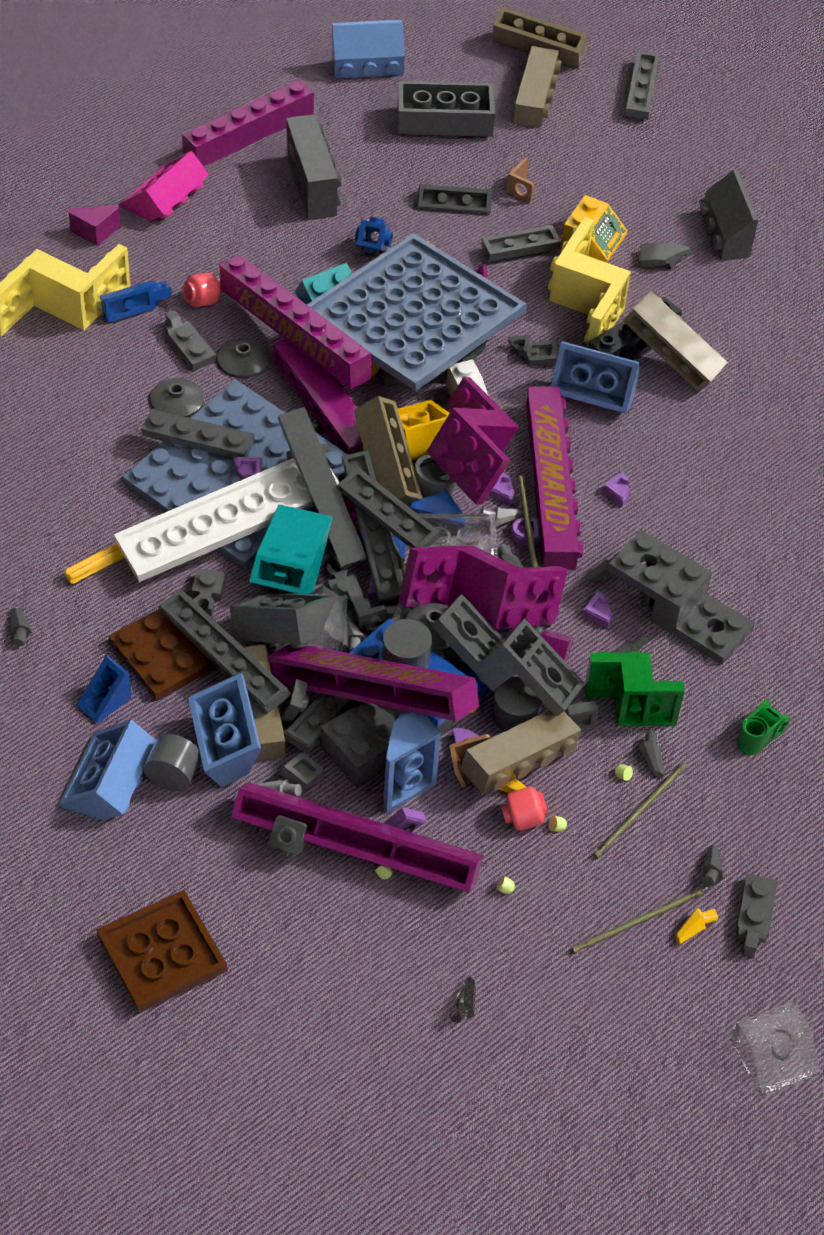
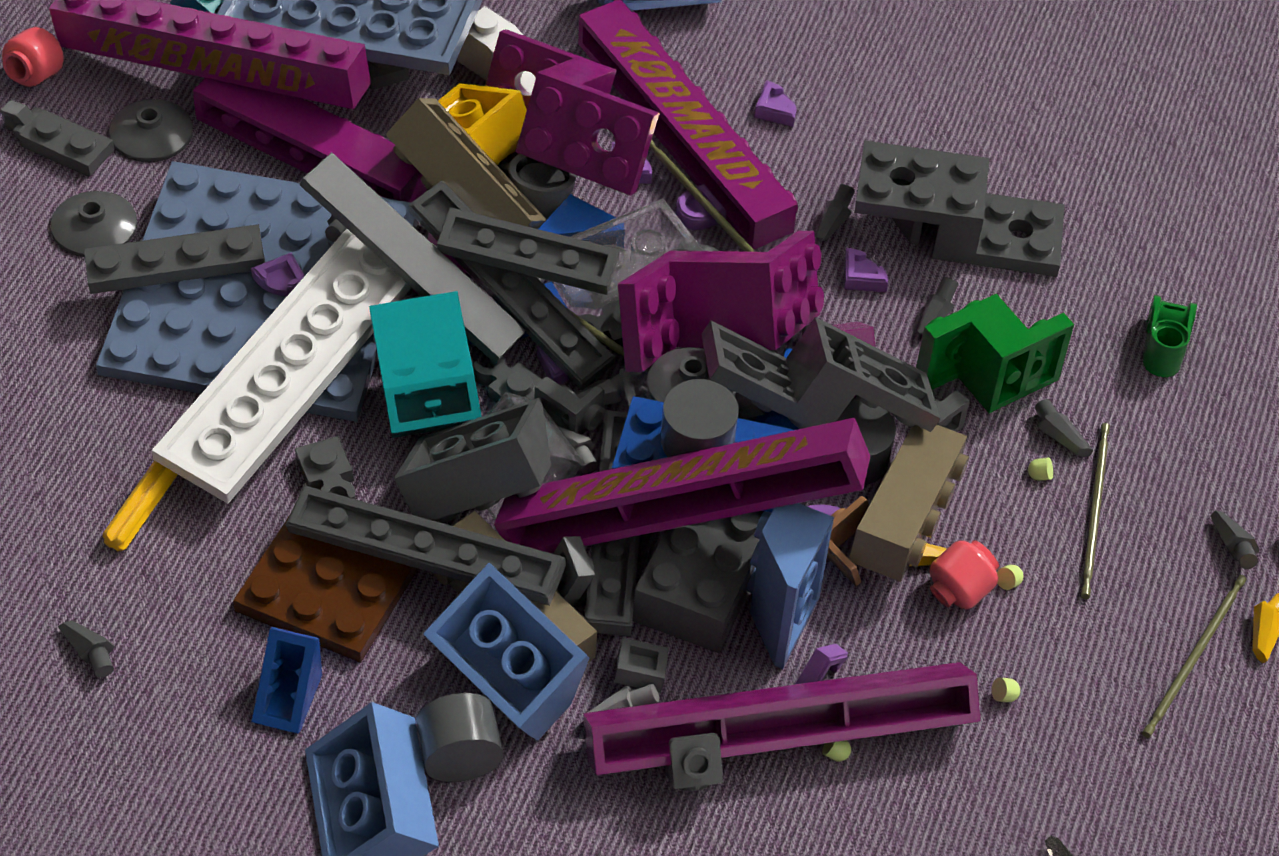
camera: 30 degrees left, 0 degrees up
light grey bar [479,508,523,527] -> none

